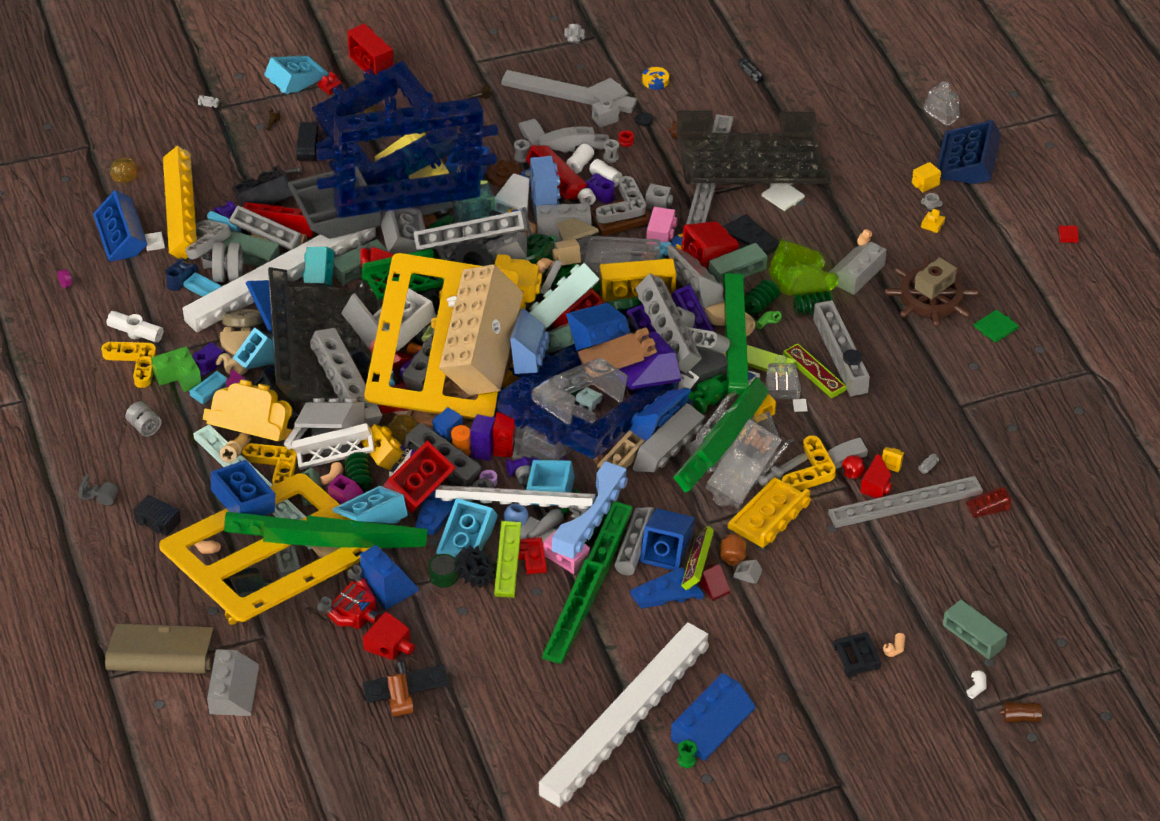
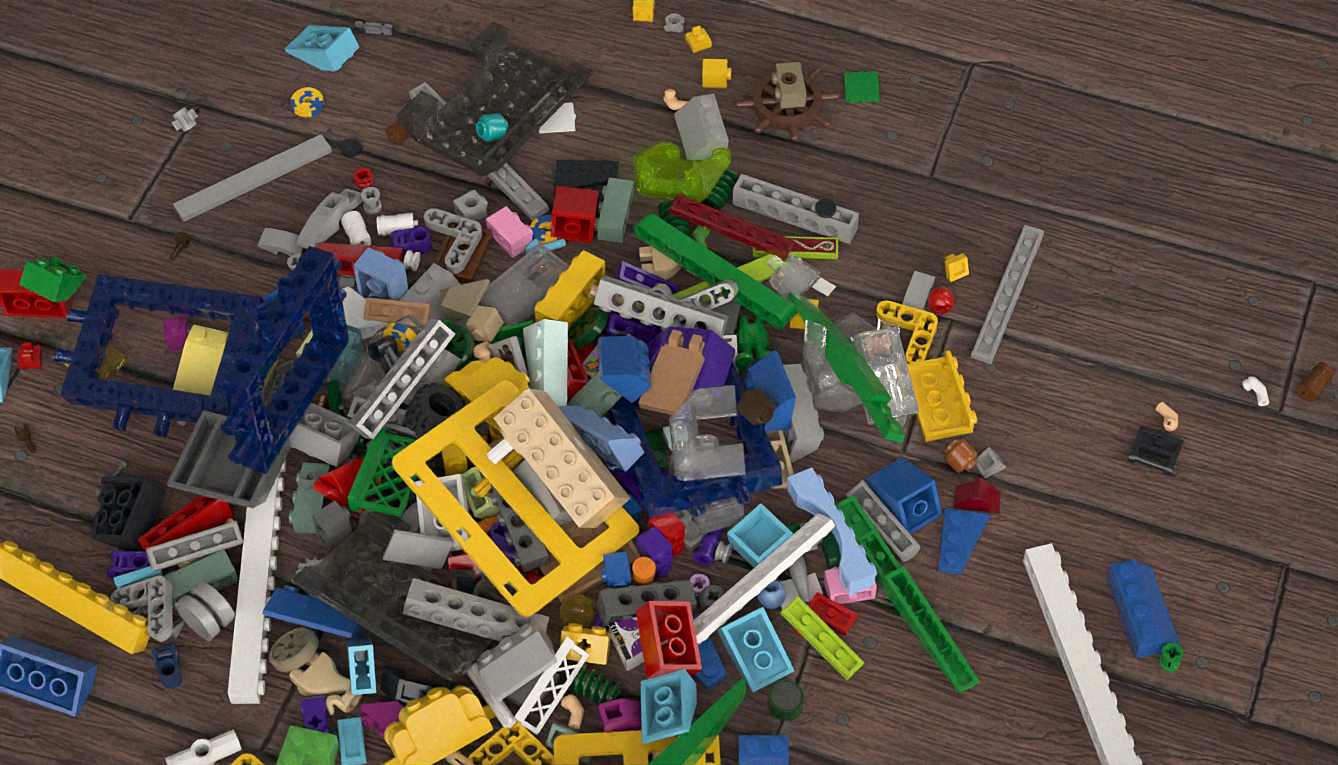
camera: 50 degrees left, 10 degrees up
white tile [144,232,165,251] -> none
medium azure tile [183,272,222,297] -> none
black beam [296,122,318,161] -> none
teal brick [303,247,334,287] -> none
black gear [454,545,497,588] -> none
light grey piece [587,78,628,102] -> none
light grey brick [592,98,620,128] -> none
light grey slope [667,245,724,309] -> none
tile [681,526,714,590] -> none
red slope [860,454,893,498] -> none
light grey piece [918,453,939,474] -> none
sand green brick [943,600,1007,660] -> none
clear red slope [966,487,1011,518] -> none
none -> green slope [19,256,87,302]
none -> medium azure slope [285,25,359,72]
none -> dark grey brick [312,501,353,554]
none -> medium nougat plate [364,298,432,326]
none -> teal head [476,113,508,142]
none -> dark red tile [669,194,795,260]
none -> yellow brick [702,59,731,88]
none -> dark brown brick [736,388,778,426]

